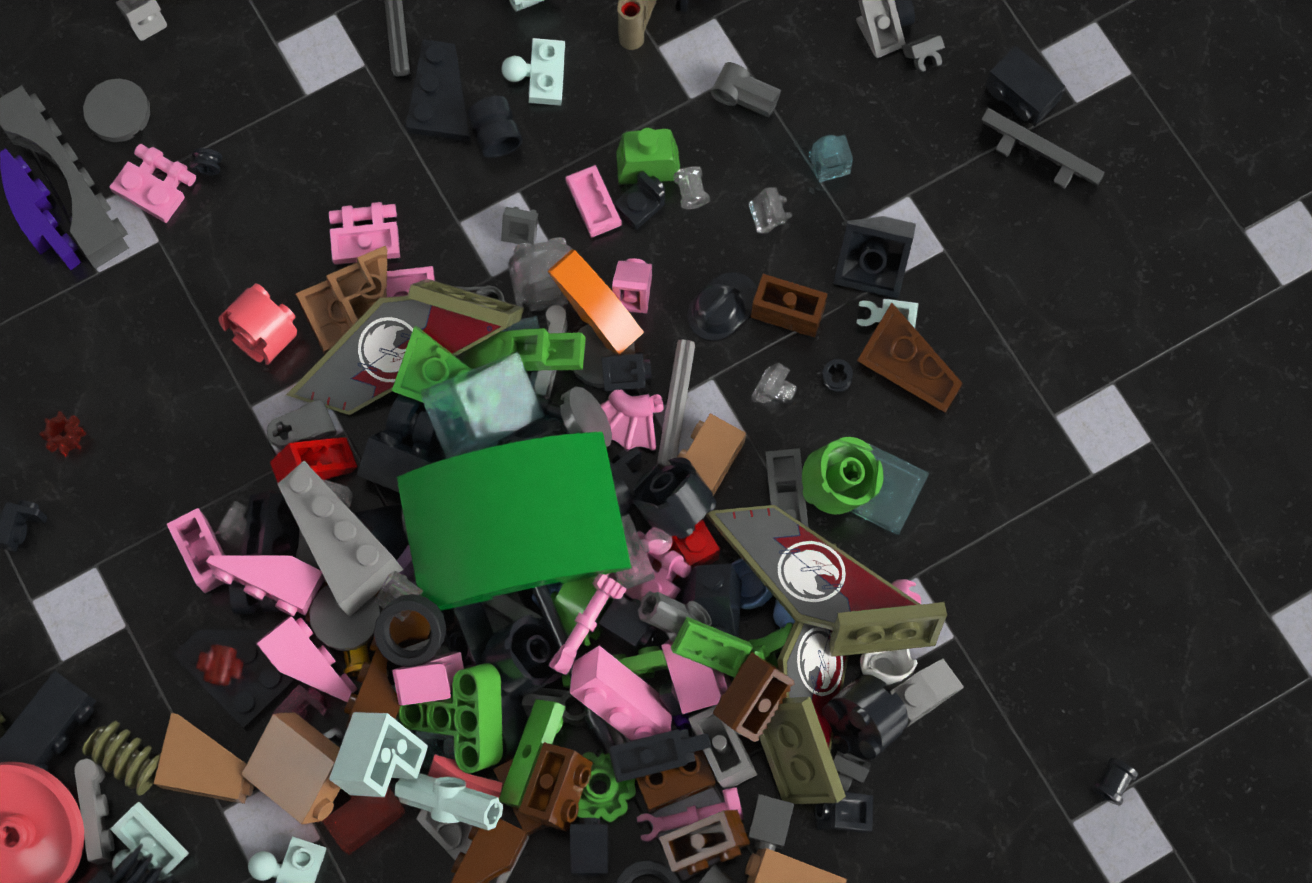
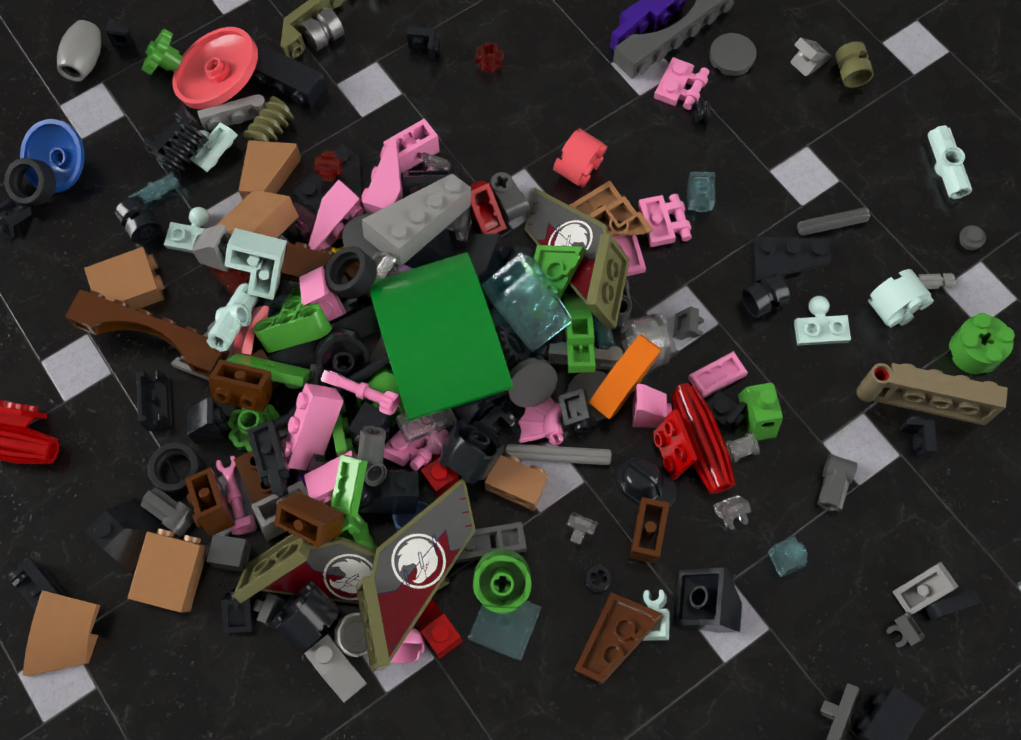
camera: 85 degrees right, 5 degrees down
none -> light grey slope [192,224,231,272]
none -> red arch [415,598,462,659]
none -> red plate [653,383,735,494]
none -> clear light blue brick [687,172,715,212]

